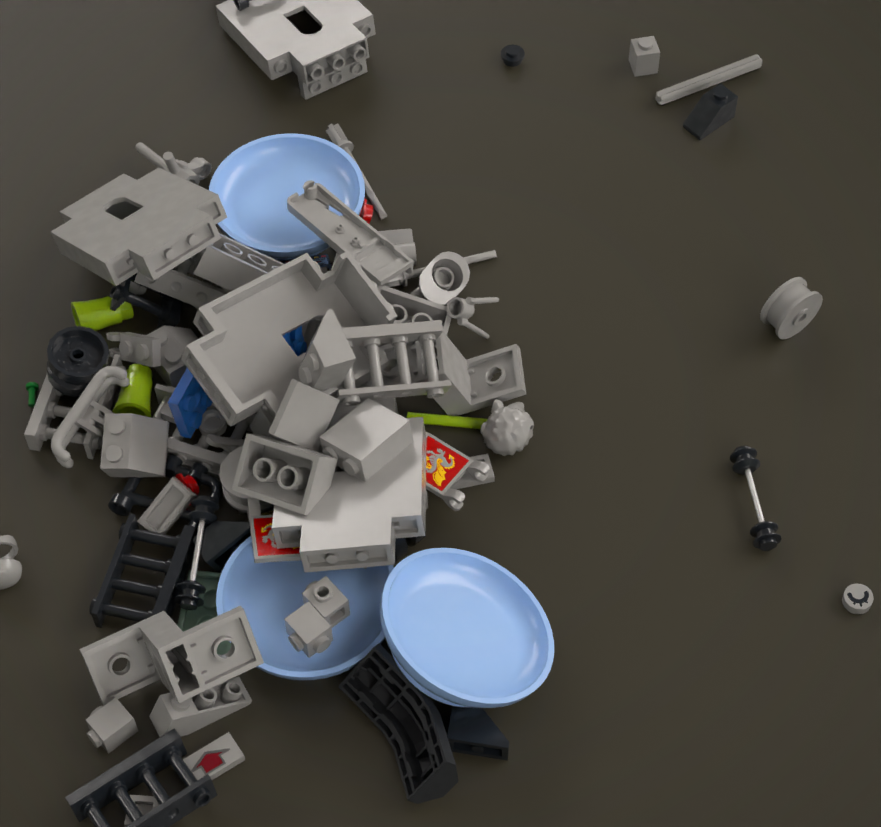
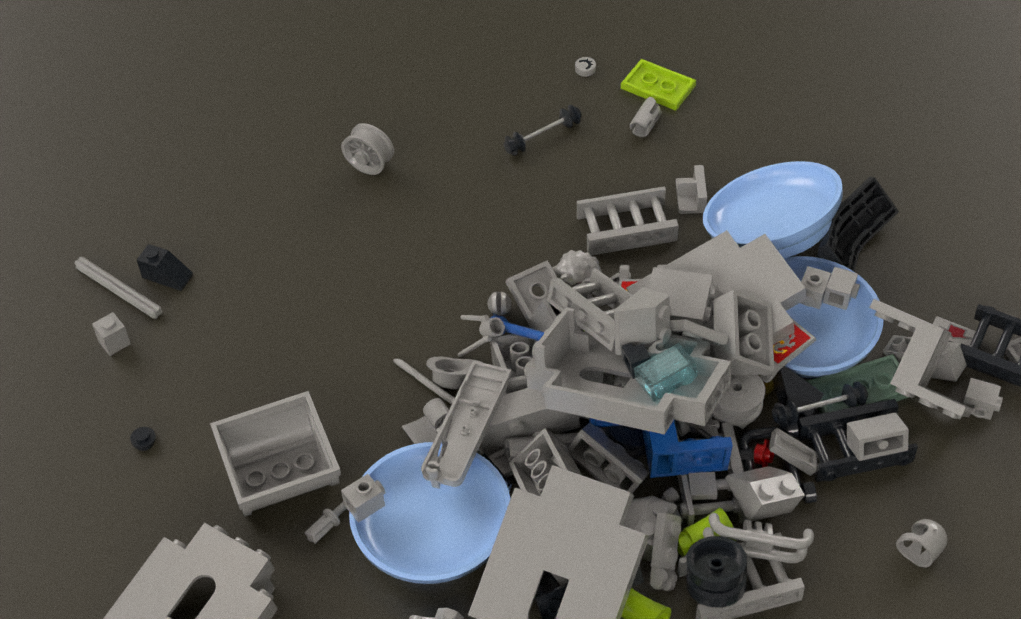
camera: 115 degrees left, 5 degrees down
none -> light grey container [210,391,341,517]
none -> light grey brick [341,474,385,523]
none -> light grey arm [487,292,512,316]
none -> blue piece [490,315,544,341]
none -> light grey fence [577,186,679,255]
none -> lime tile [621,59,696,111]
none -> black piece [621,340,669,379]
none -> light grey arm [630,97,662,137]
none -> clear light blue brick [634,343,698,402]
none -> light grey panel [675,165,707,214]
none -> light grey brick [847,413,909,461]

